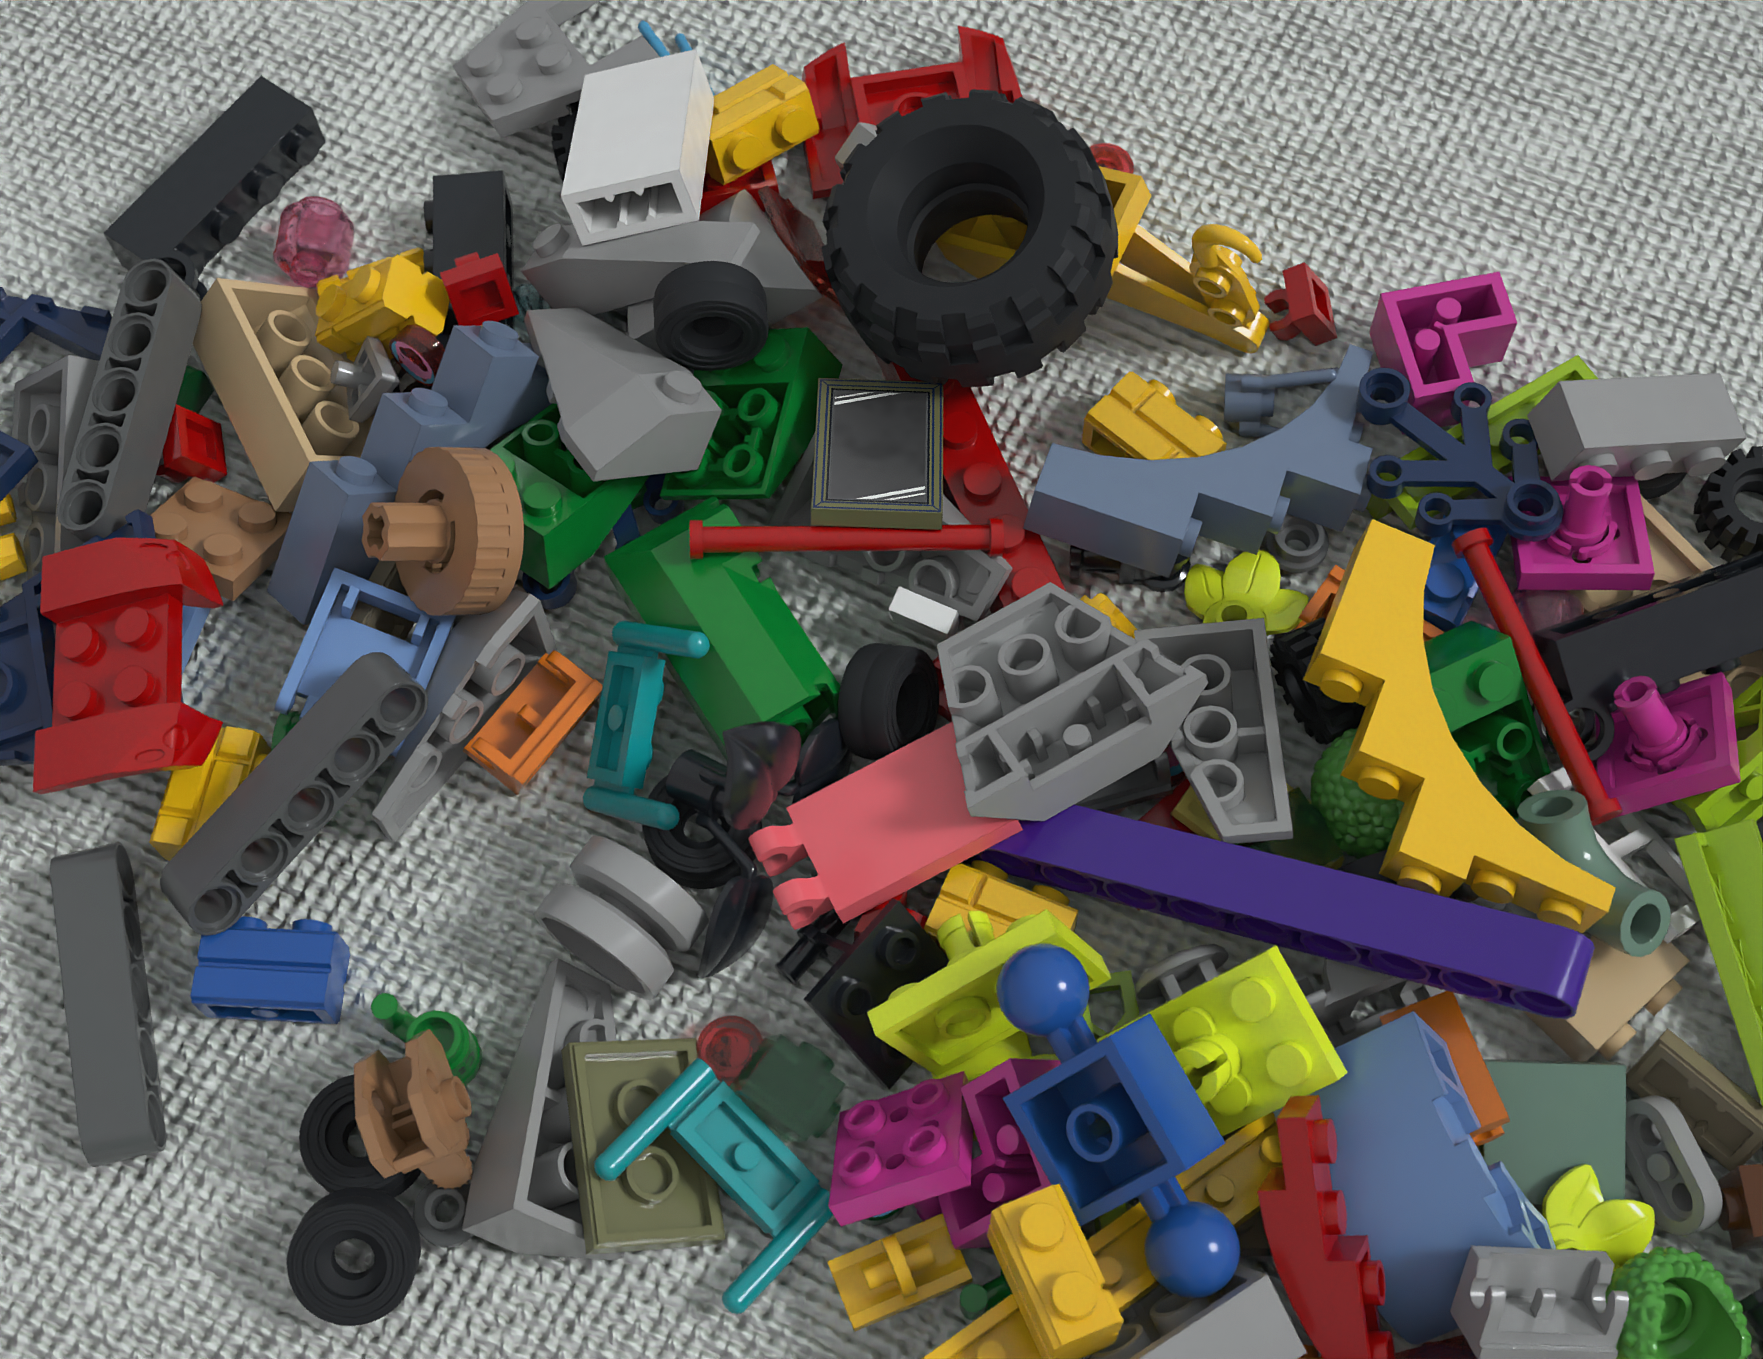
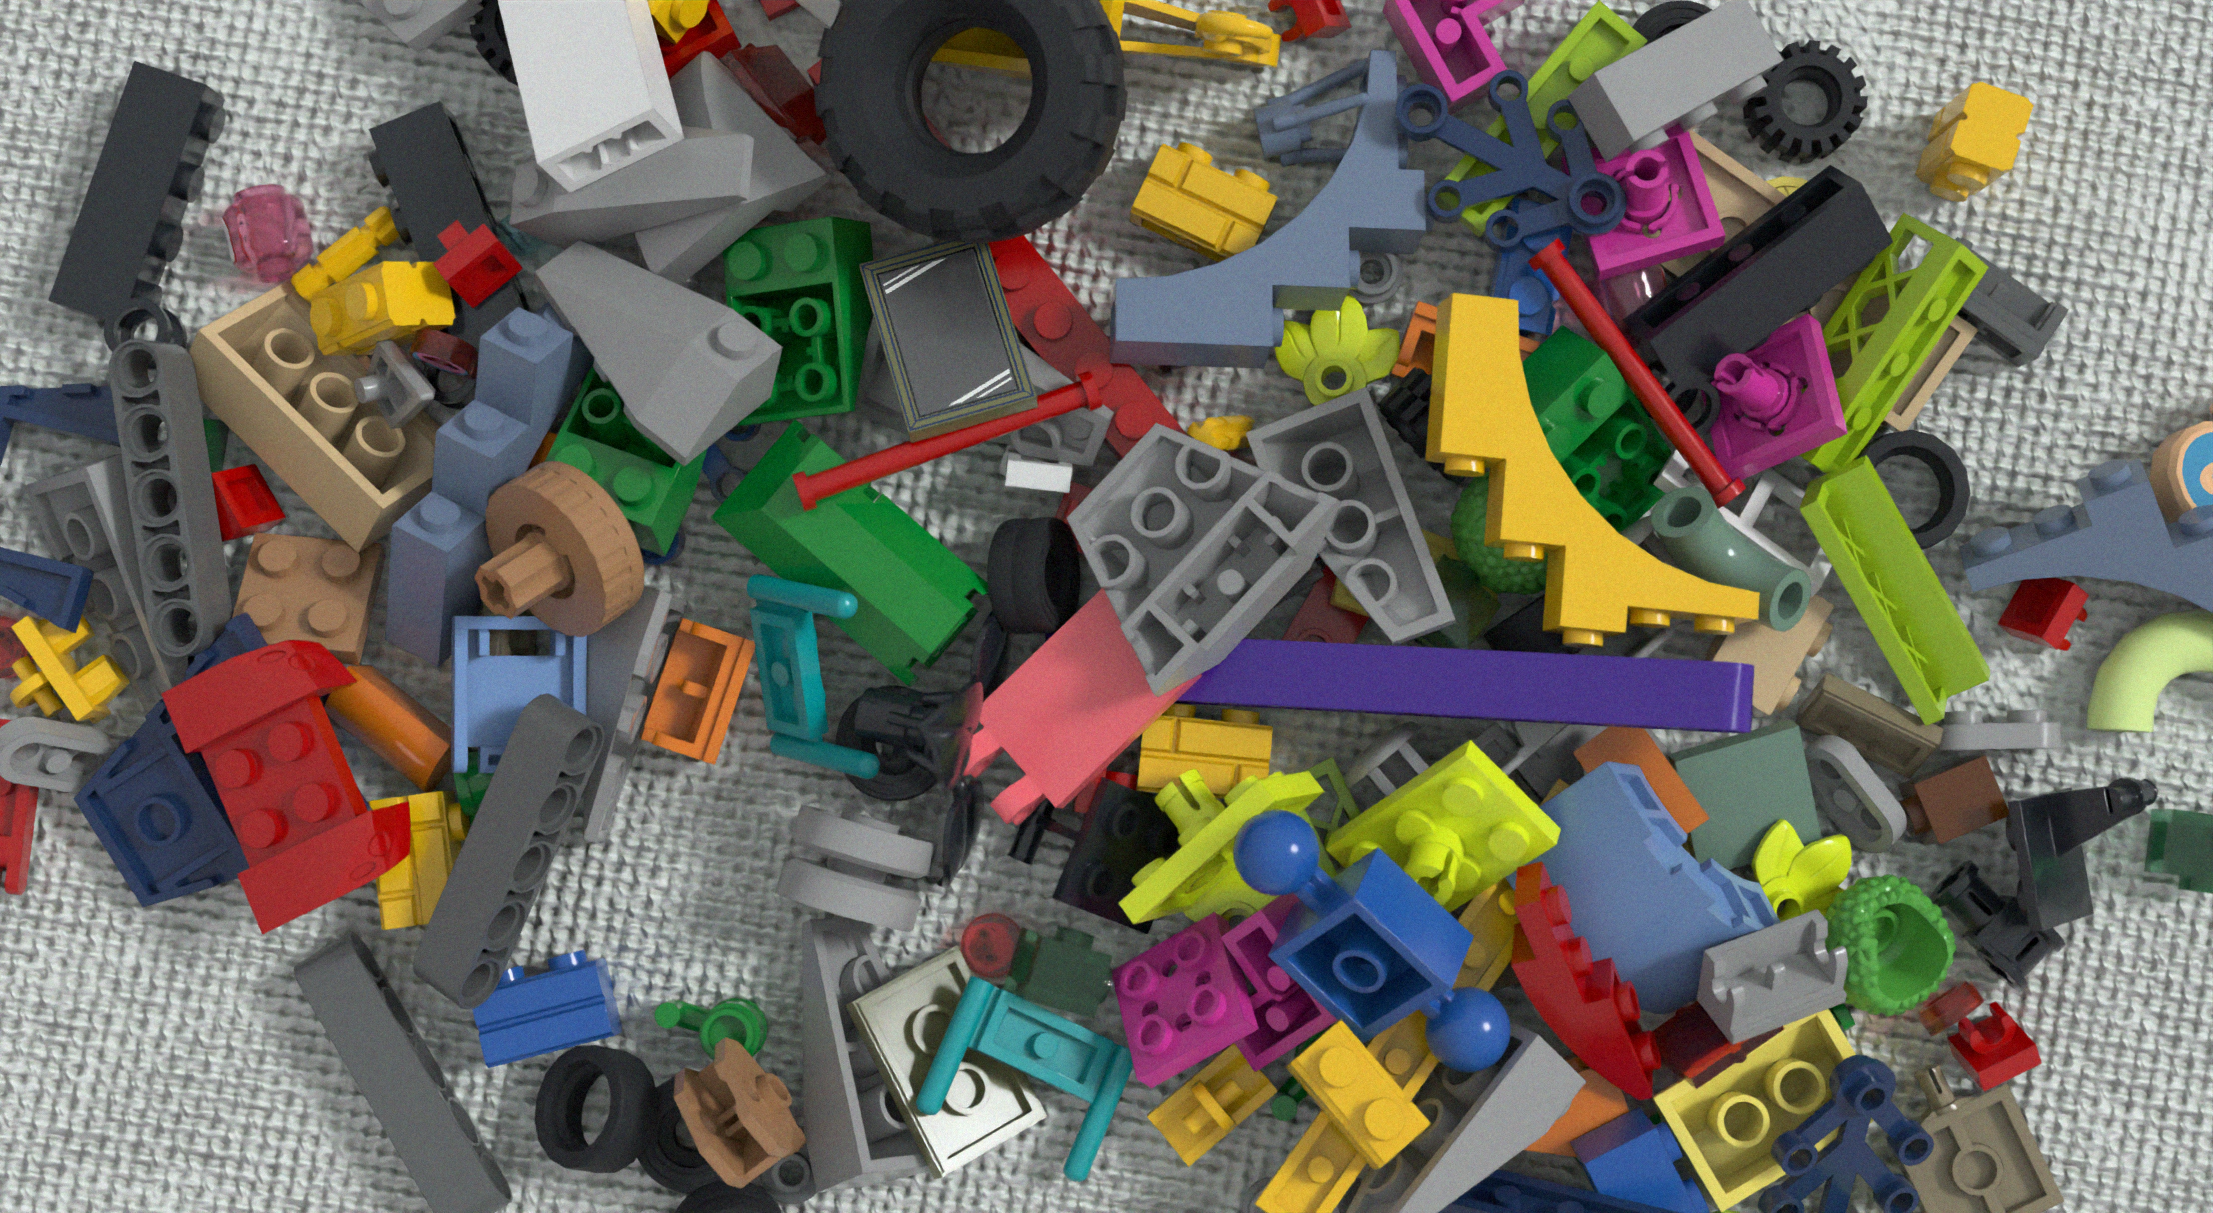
camera: 20 degrees left, 20 degrees up
black tyre [653,261,769,371] -> none
none -> orange brick [324,665,451,793]
none -> black tyre [534,1045,658,1173]

